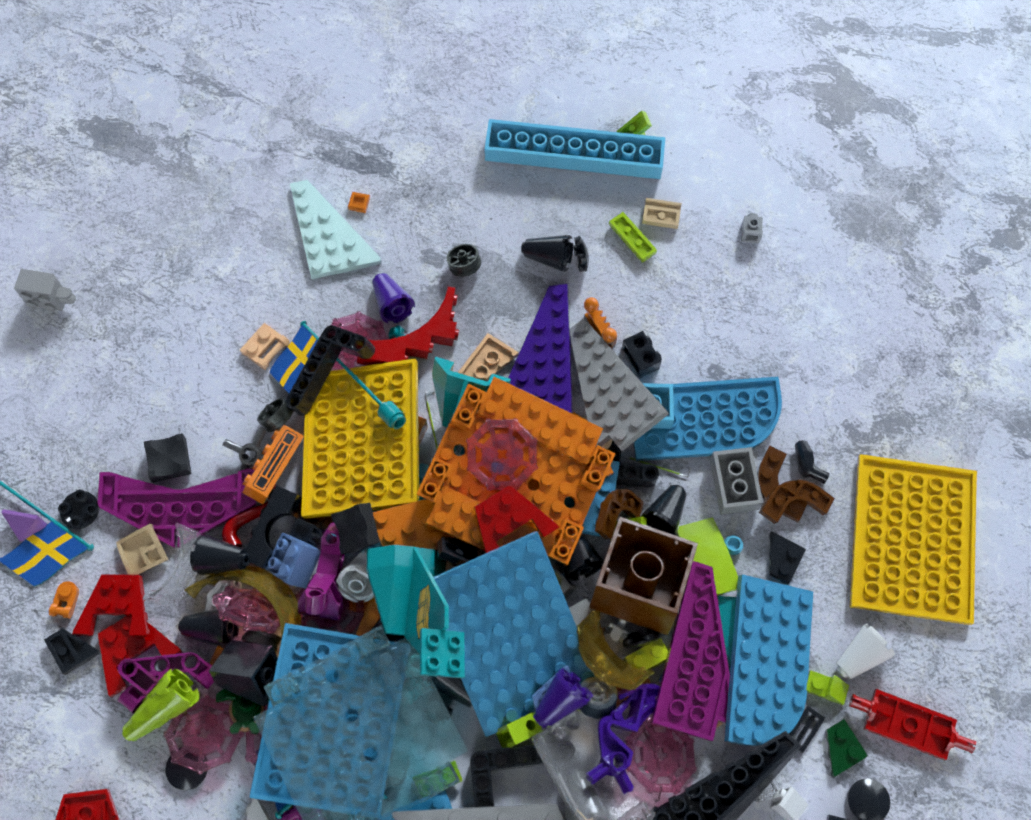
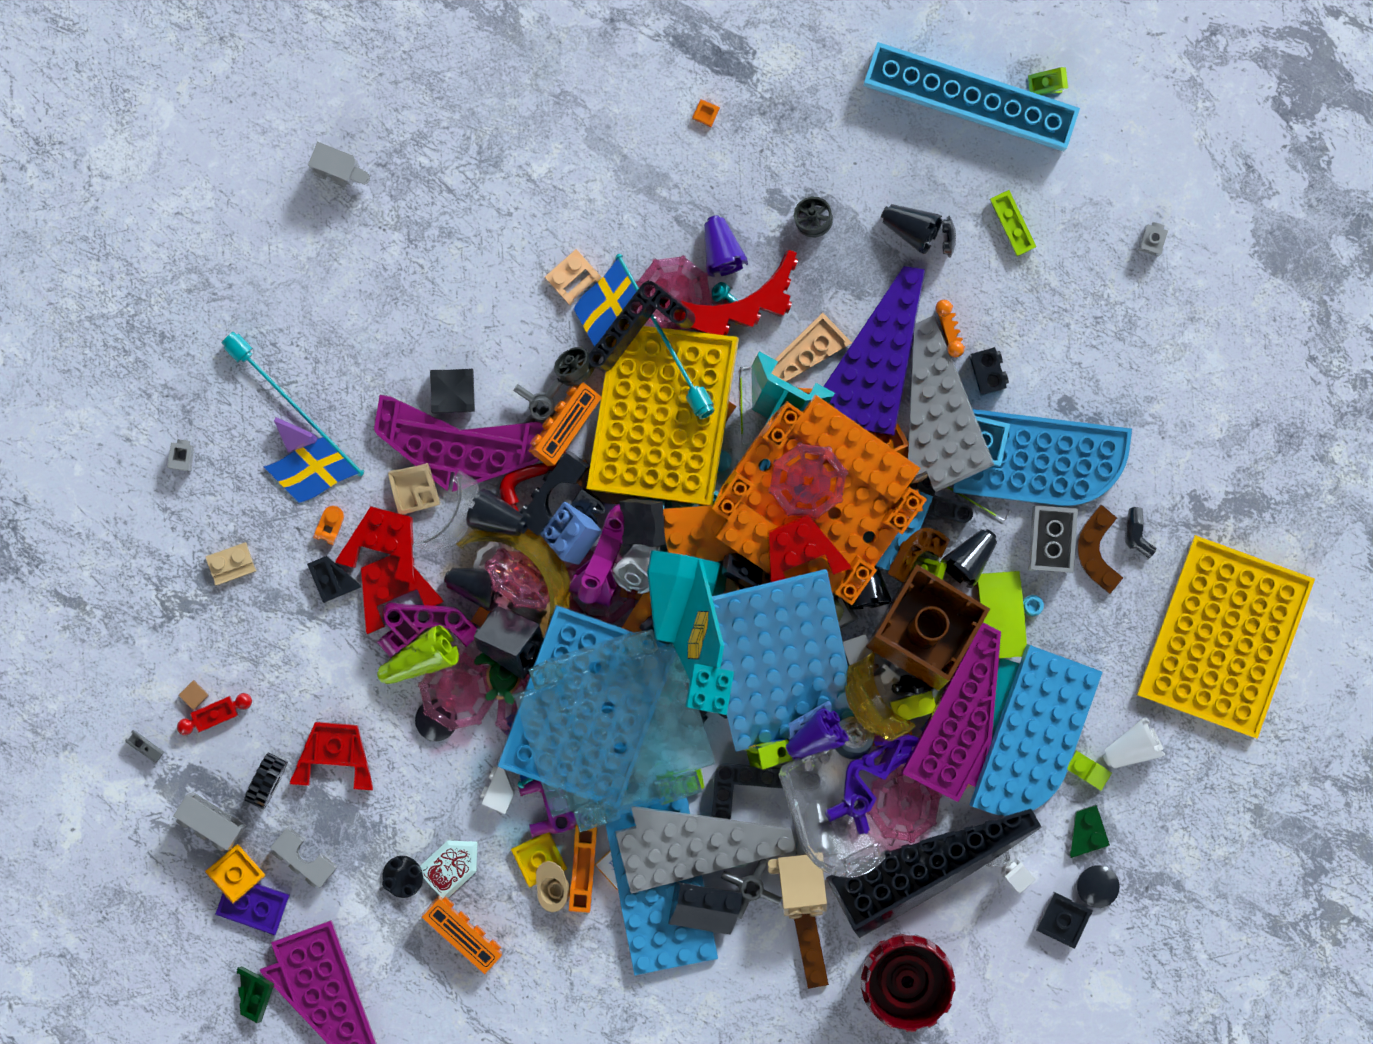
camera: 15 degrees right, 20 degrees up
black dish [58,489,99,529] -> none
light aqua wing [290,180,382,279] -> none
tan plate [642,198,682,229] -> none
reddish brown plate [758,480,835,524] -> none
black wing [769,531,806,585] -> none
black tile [789,705,825,753] -> none
red plate [849,689,976,761] -> none

